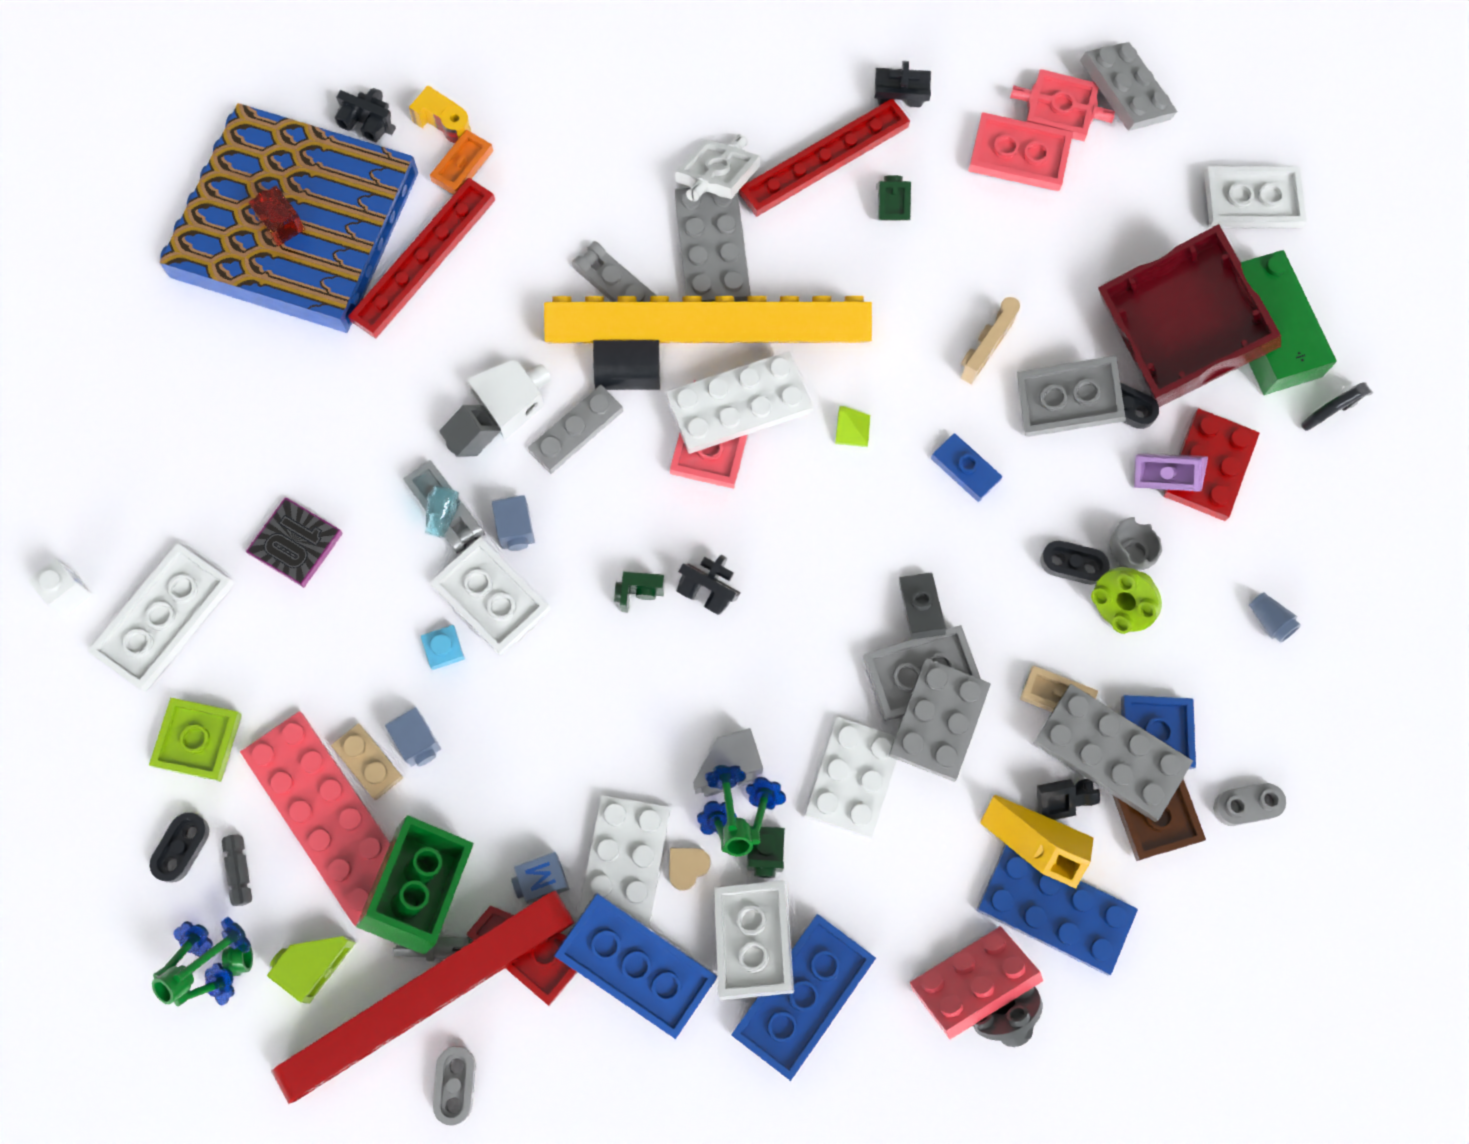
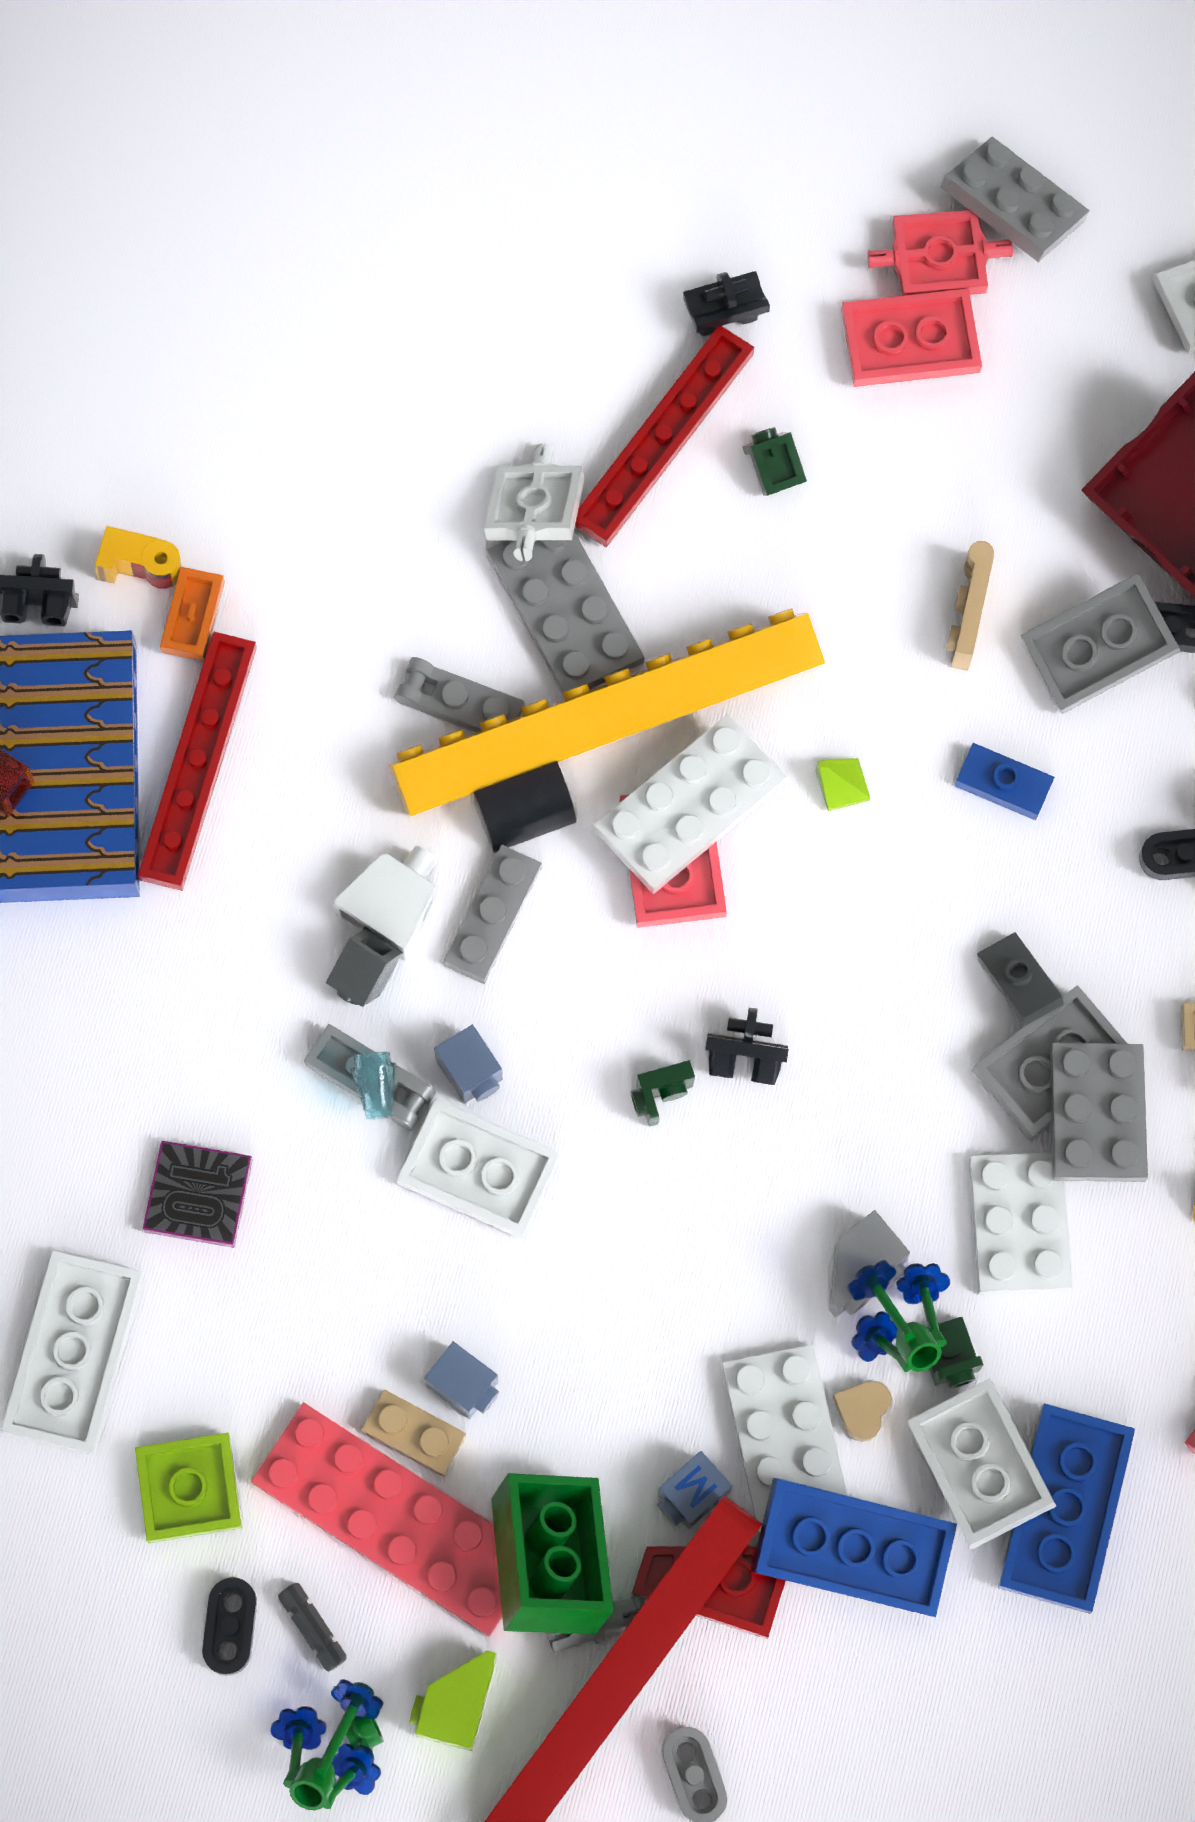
camera: 20 degrees left, 0 degrees up
medium azure plate [421,625,465,670] -> none

